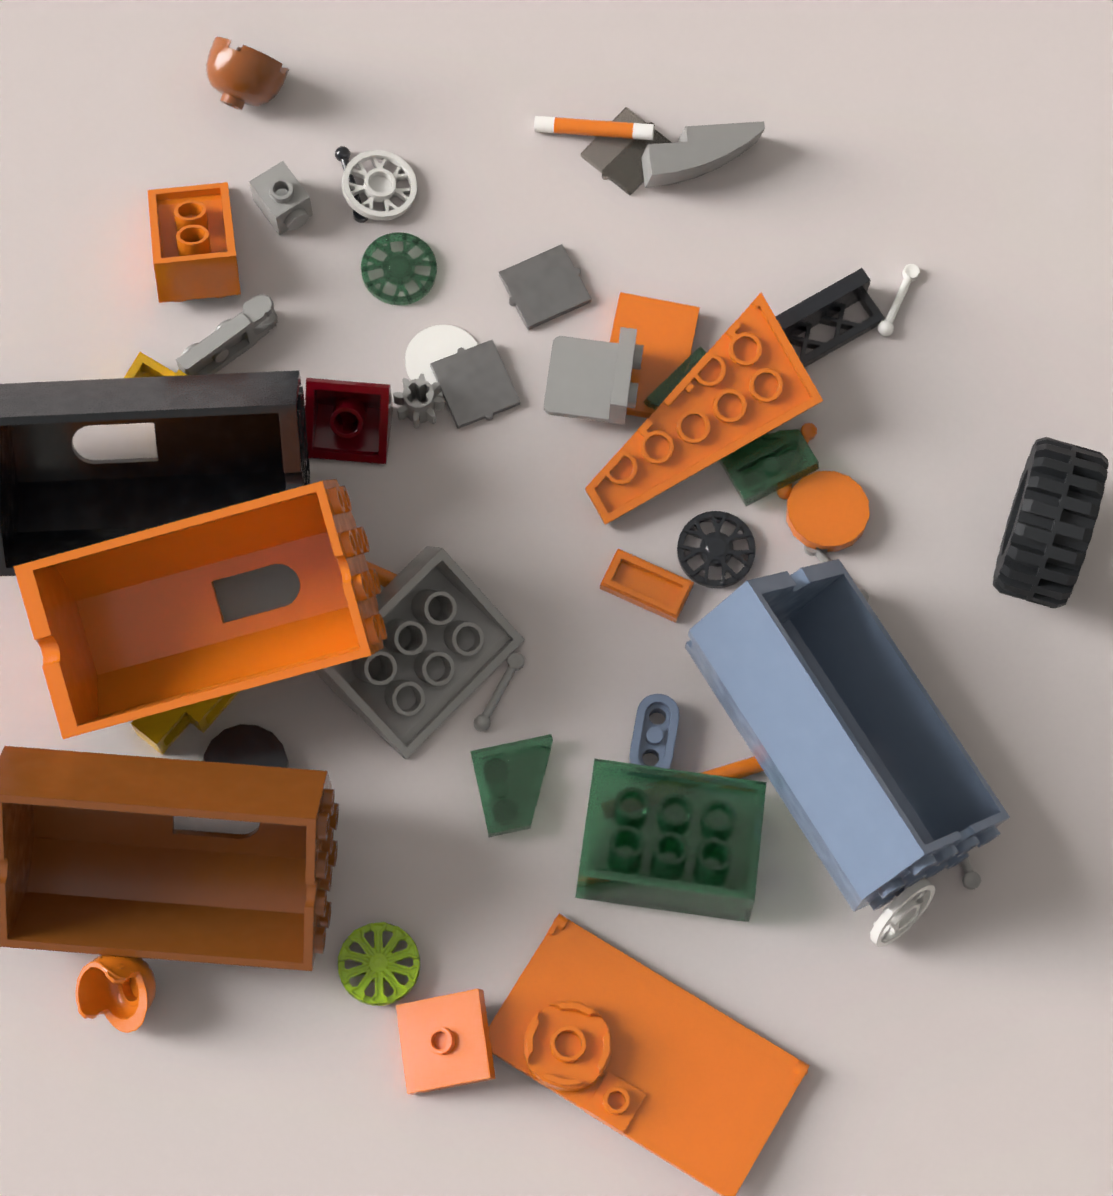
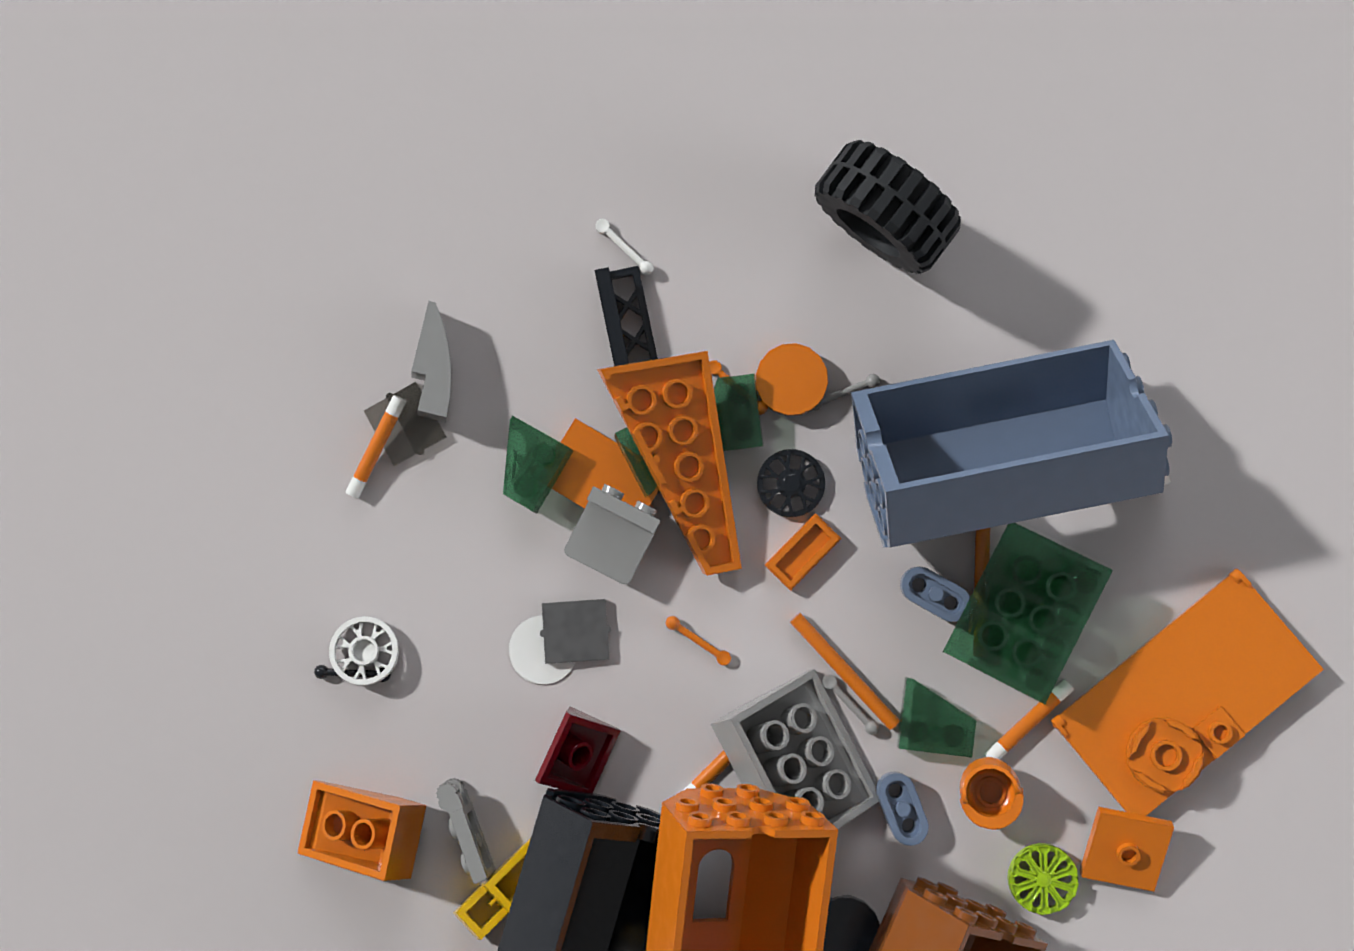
camera: 60 degrees left, 15 degrees up
dark orange cylinder [206,37,289,110] -> none
light grey brick [249,161,313,235] -> none
clear green wheel [361,232,437,305] -> none
light grey gear [393,374,445,428] -> none
flat silver piece [499,244,592,330] -> none
none -> clear green wing [503,415,574,514]
none -> orange hinge [665,616,731,665]
none -> orange bar [790,613,900,730]
none -> sand blue plate [876,771,929,846]
none -> orange helmet [959,757,1024,830]
none -> orange bar [984,679,1074,759]

